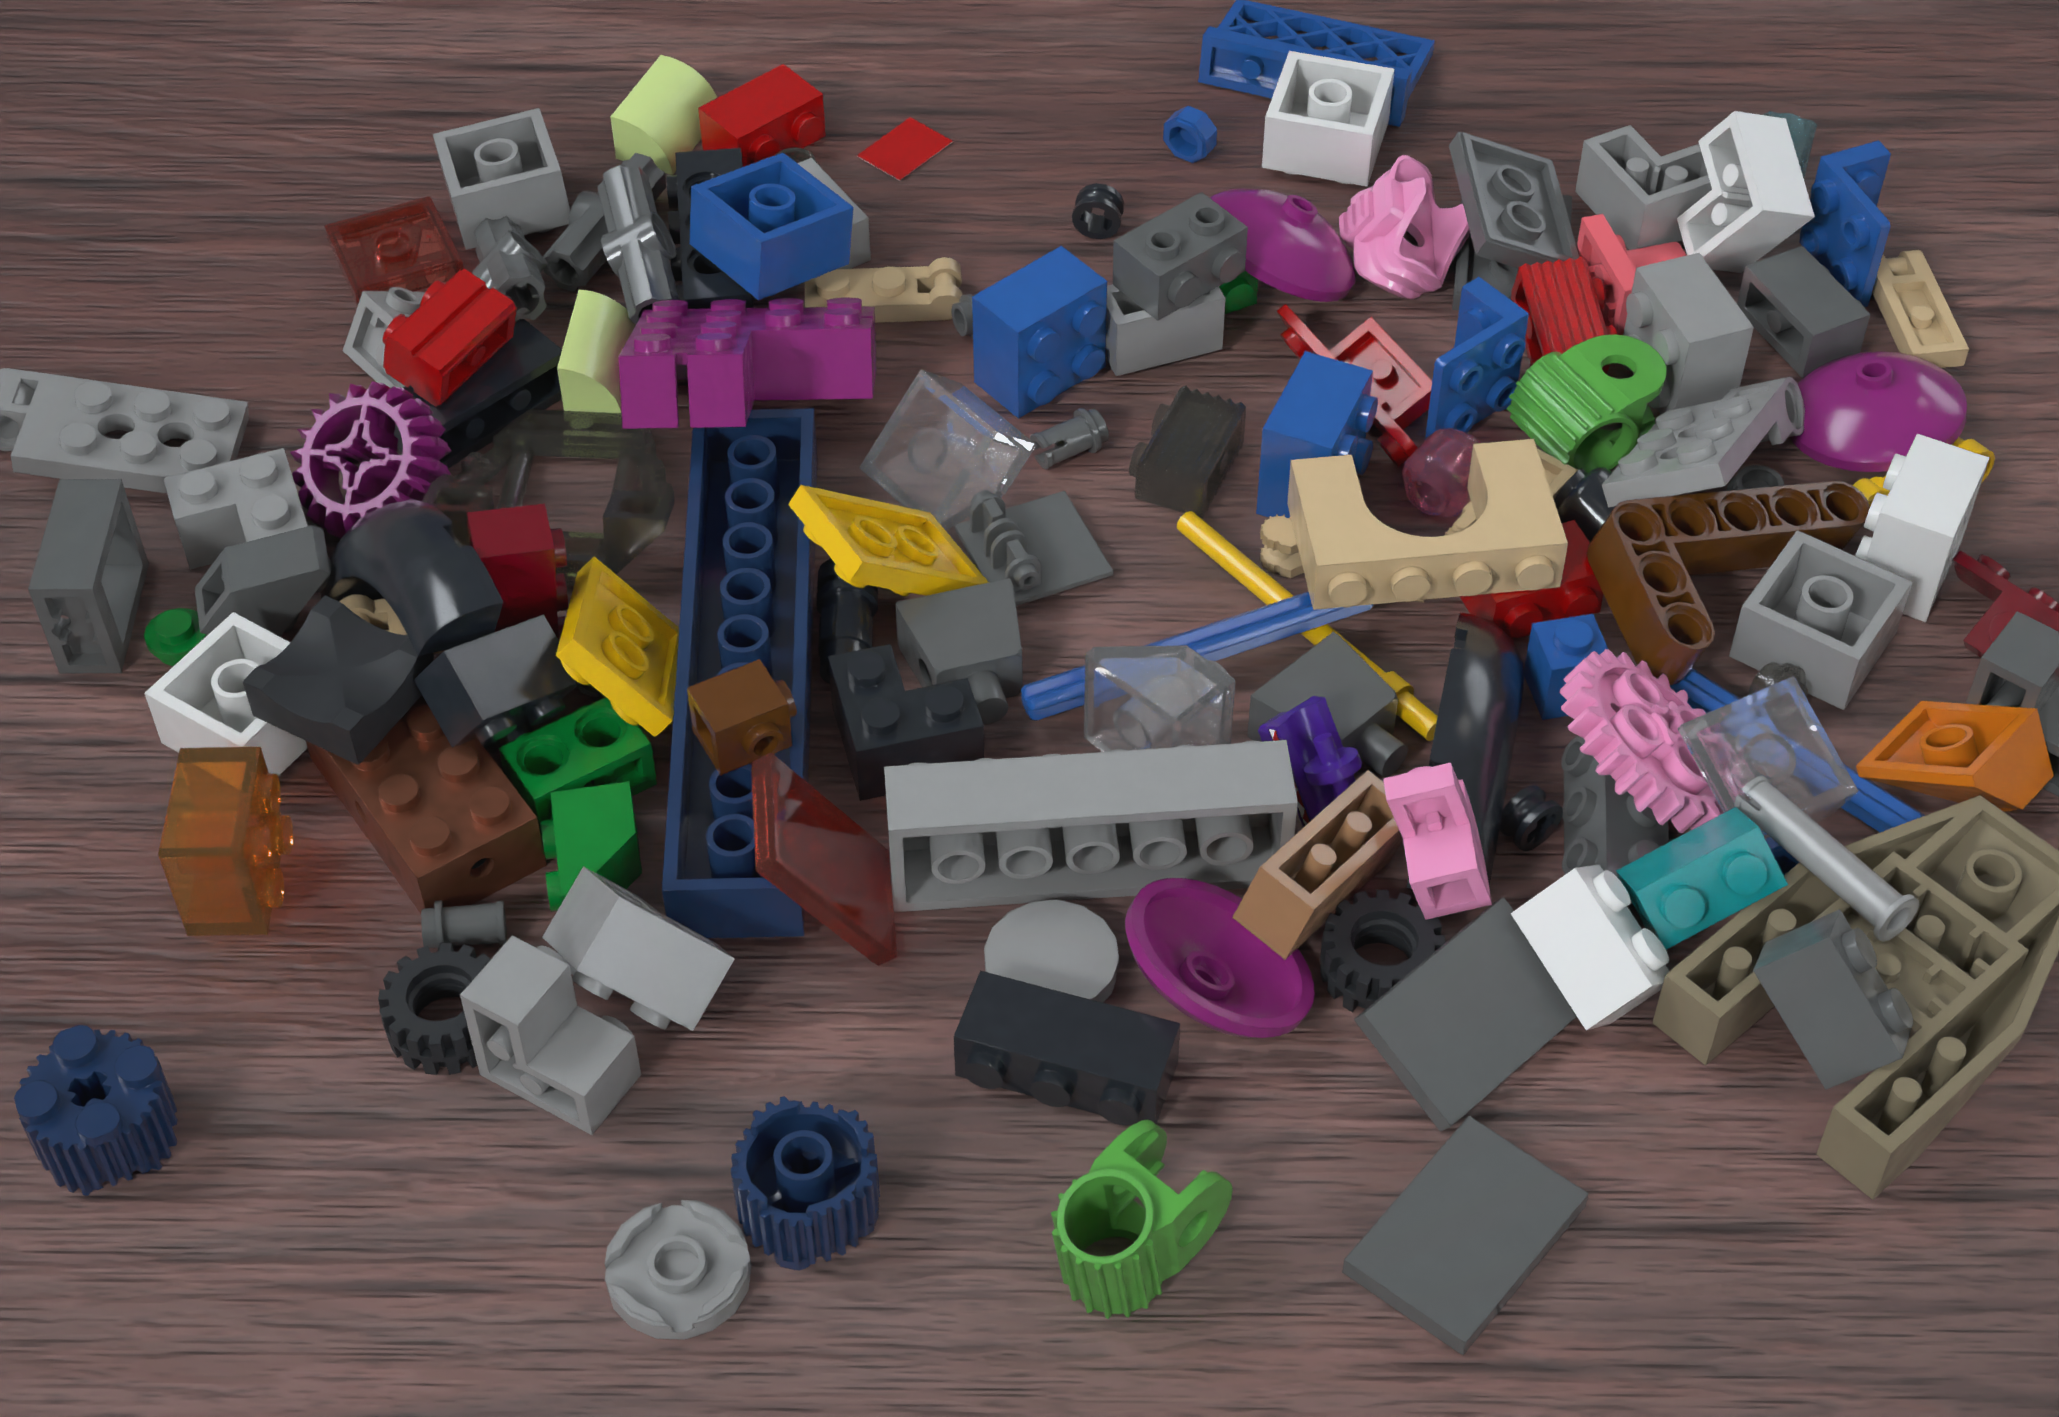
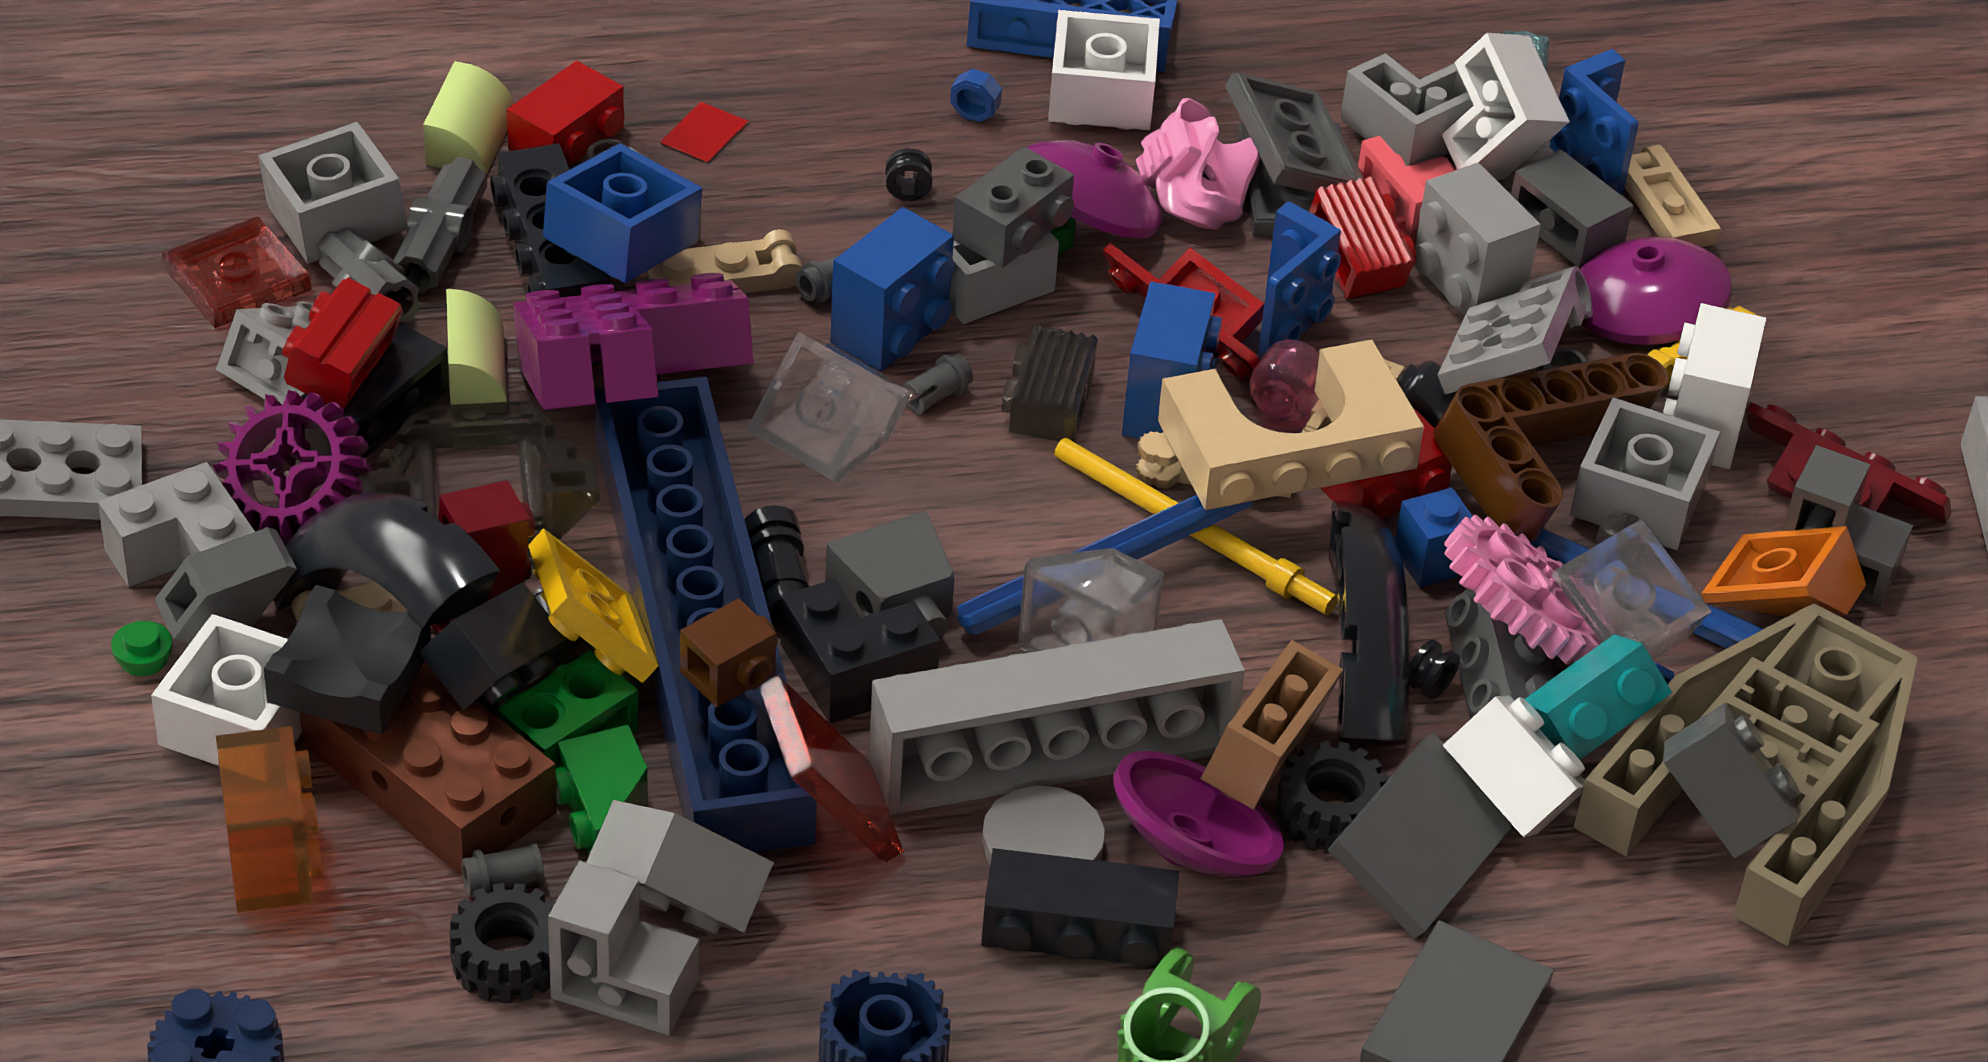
camera: 15 degrees left, 5 degrees down
dark grey window [28,479,149,674] -> none
dark grey piece [597,165,679,325] -> none
yellow plate [788,485,989,596] -> none
dark grey hinge [954,490,1114,606] -> none
dark grey torso [1247,632,1408,778] -> none
dark purple hips [1258,696,1362,828] -> none
bright pink brick [1383,763,1492,920] -> none
bright green piece [1507,335,1667,473] -> none
light grey pin [1734,775,1919,942] -> none

